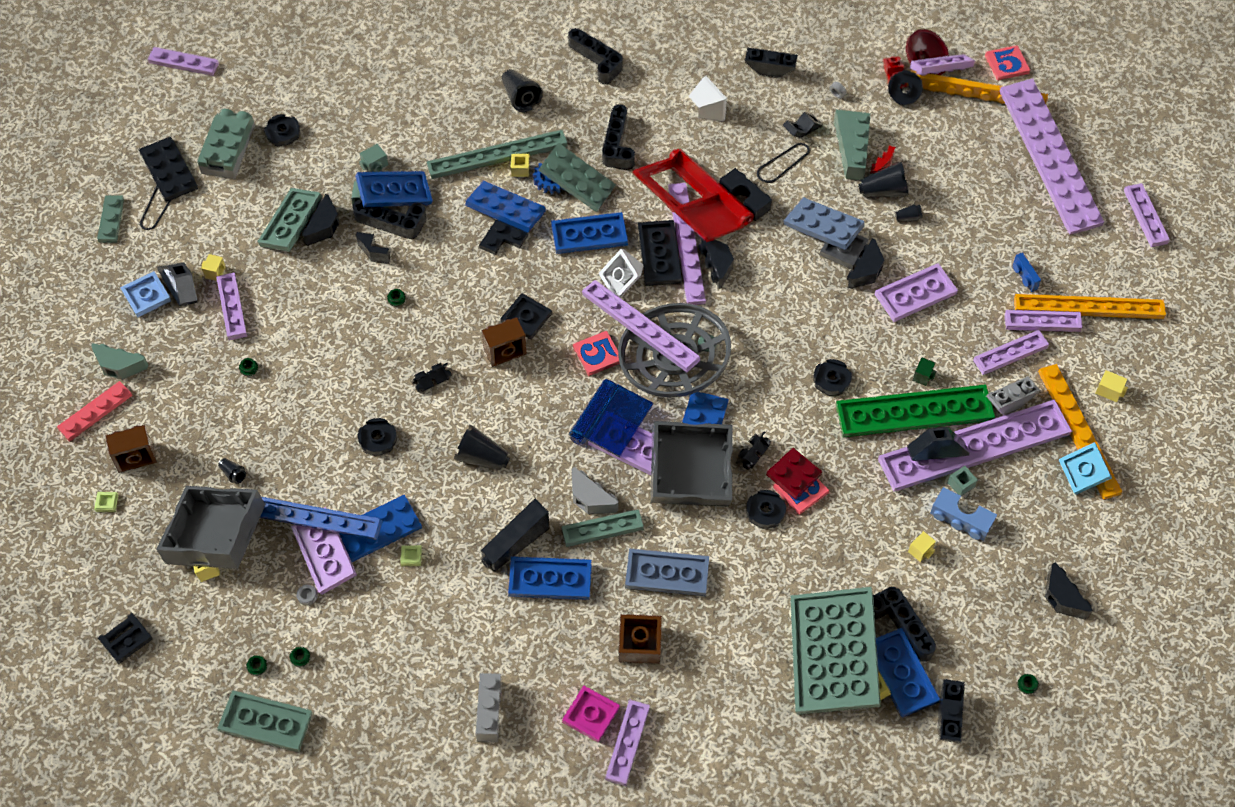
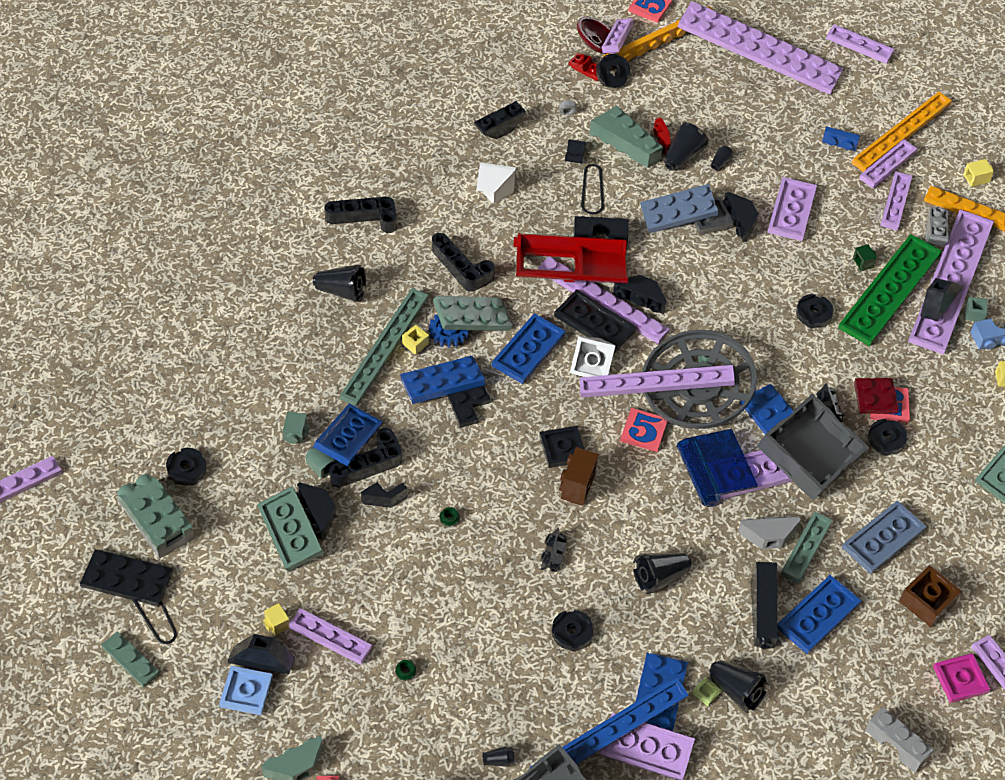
camera: 50 degrees left, 5 degrees down
none -> black cone [709,660,770,713]

